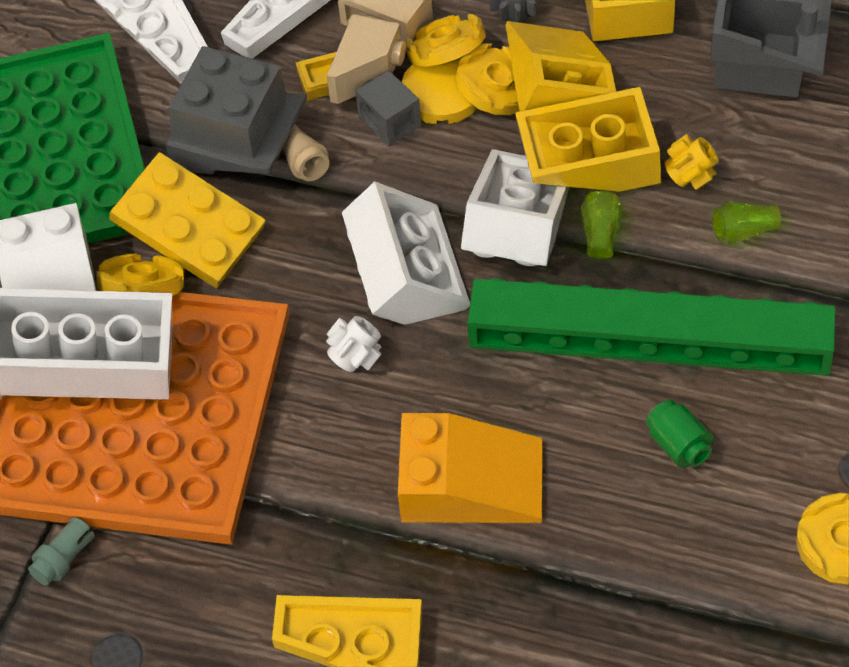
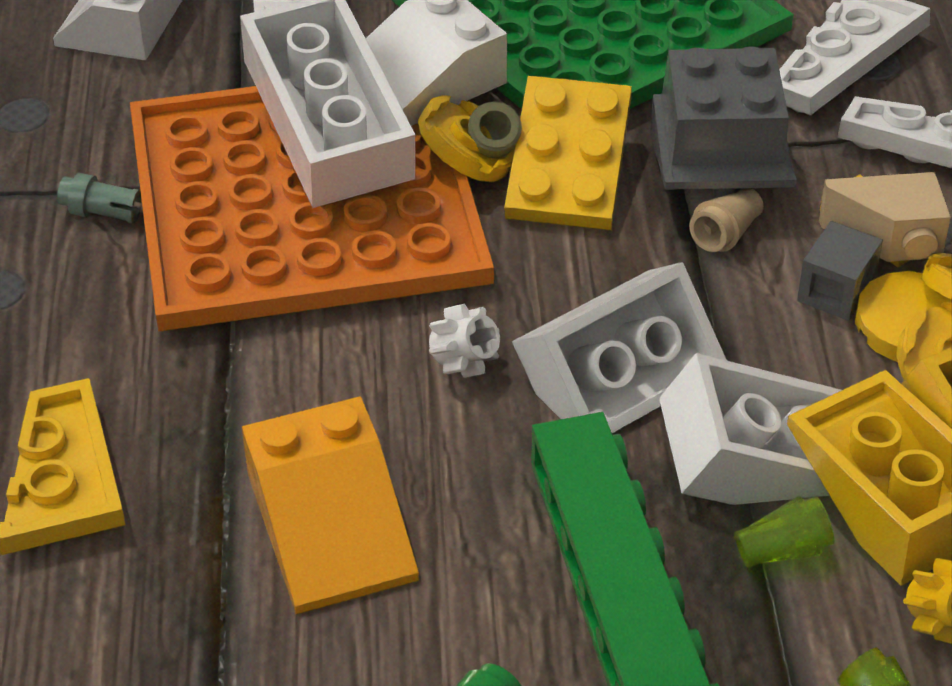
camera: 65 degrees right, 10 degrees down
none -> olive piece [468,102,522,158]

